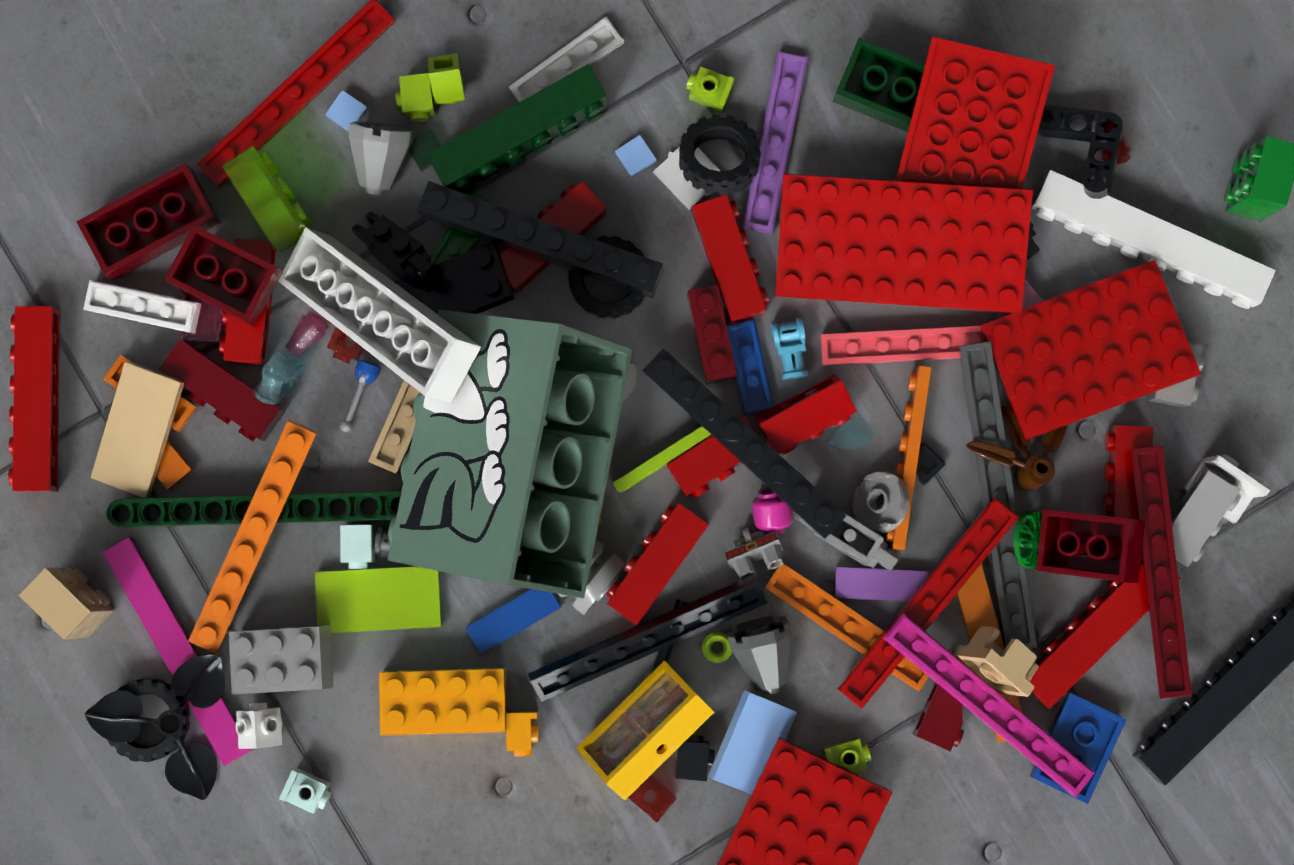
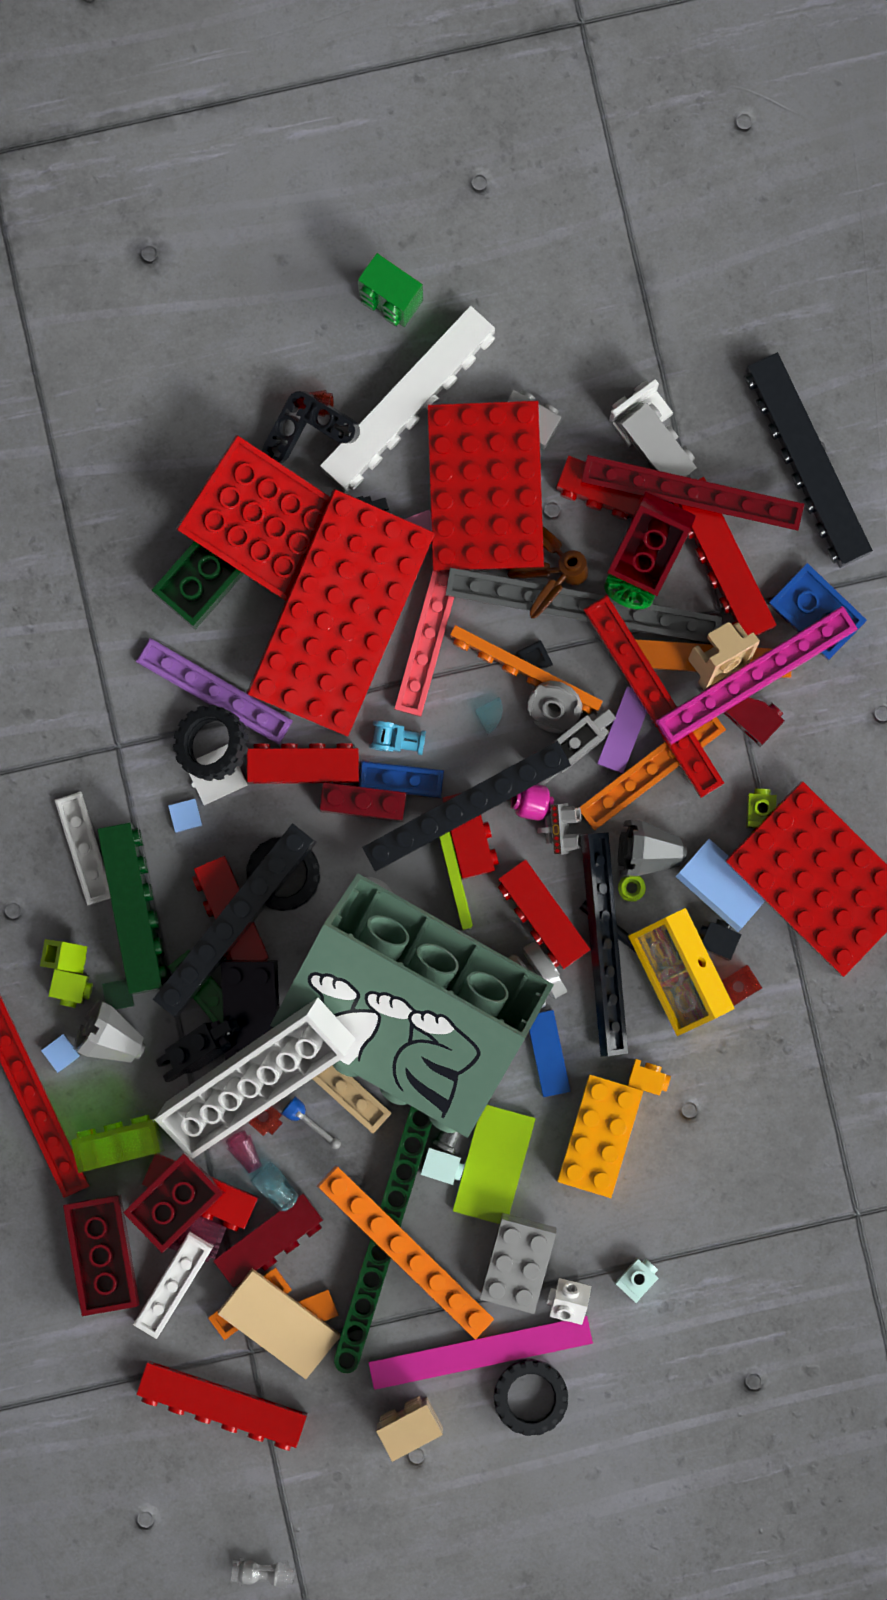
camera: 70 degrees left, 0 degrees up
black plant [85,655,225,800] -> none
lime brick [686,66,735,113] -> none
red brick [753,374,857,455] -> none

